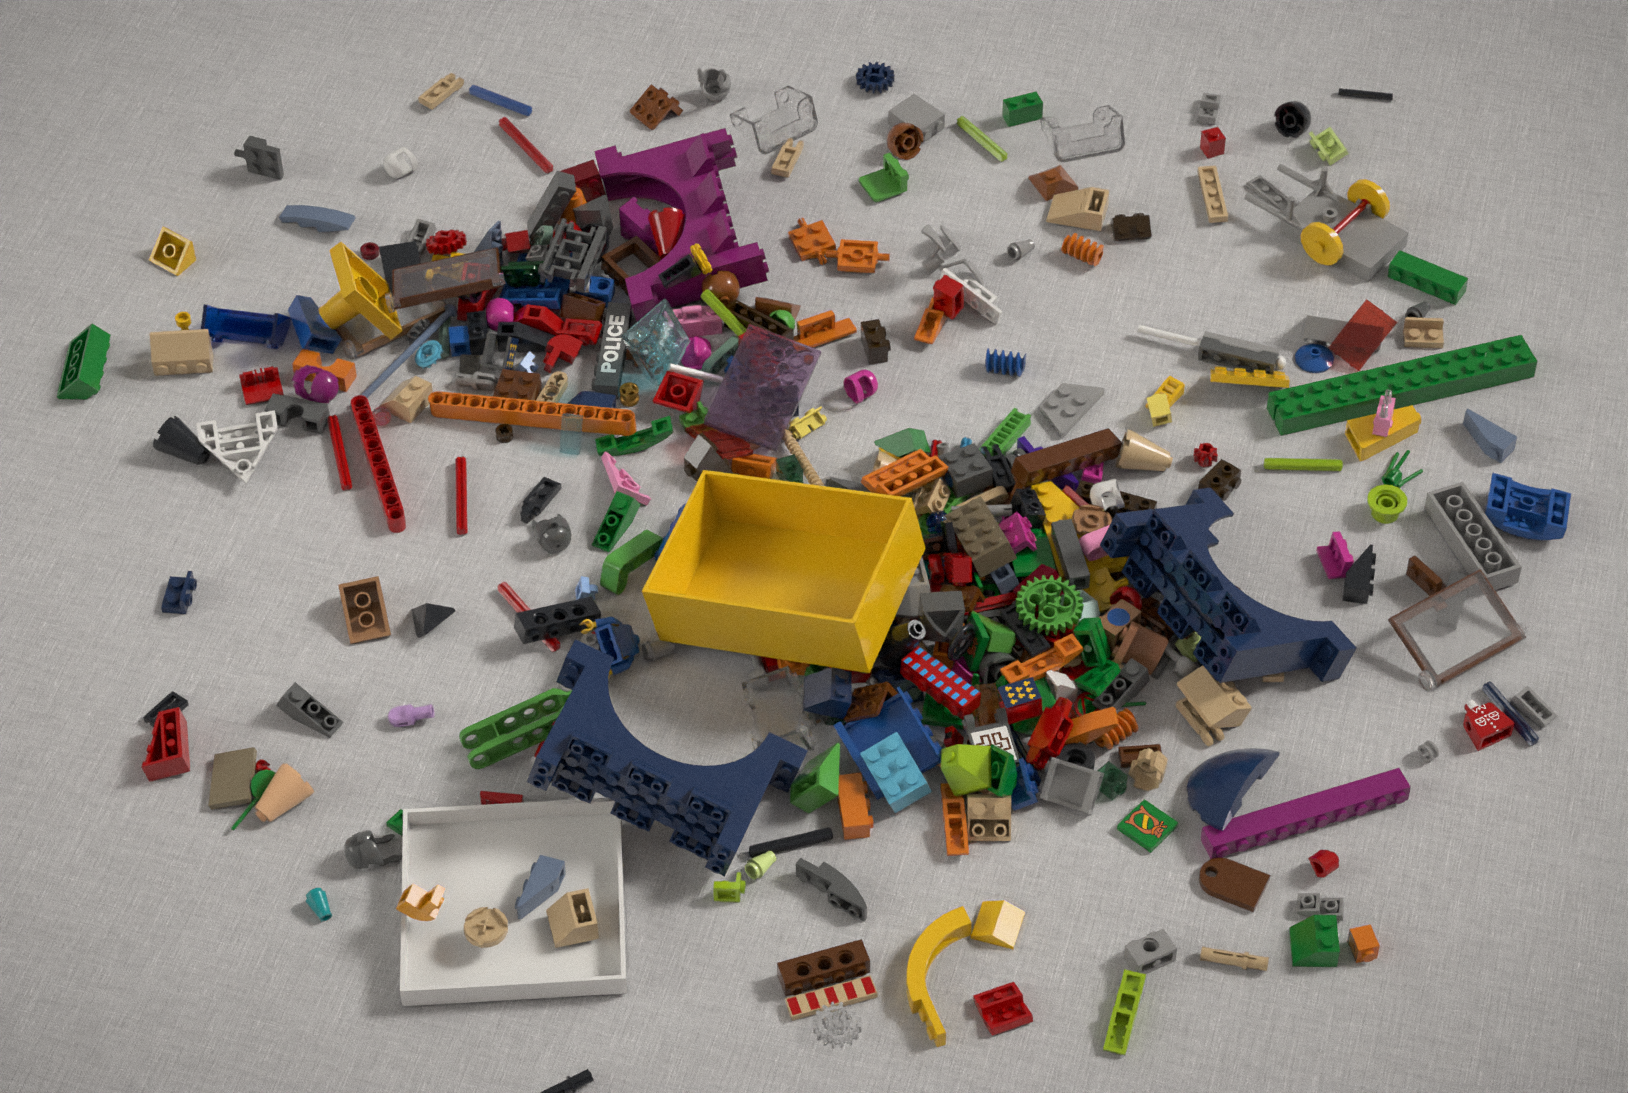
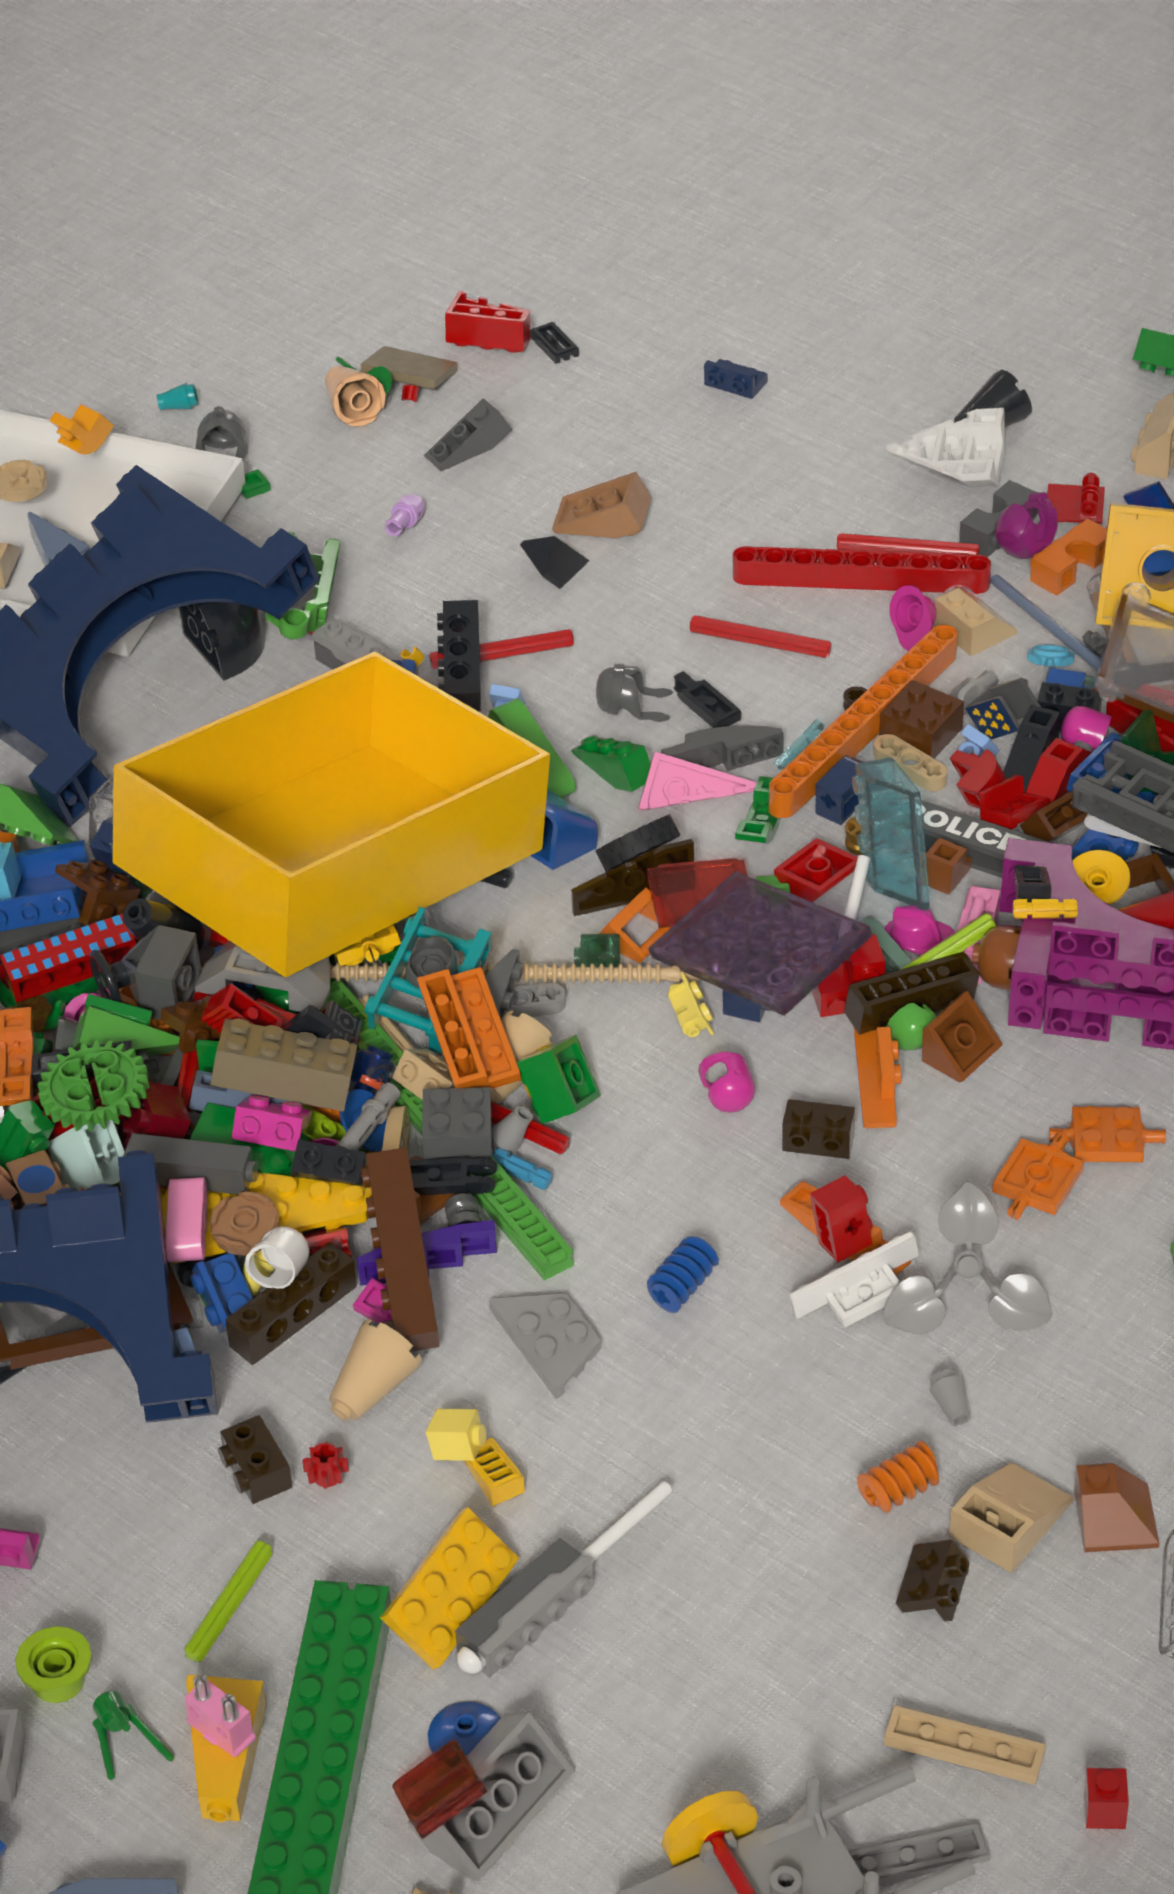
camera: 115 degrees right, 5 degrees down
none -> black tyre [595,814,681,872]
none -> dark grey slope [661,725,784,771]
none -> dark pink piece [890,585,936,651]
none -> yellow dish [1073,850,1130,905]

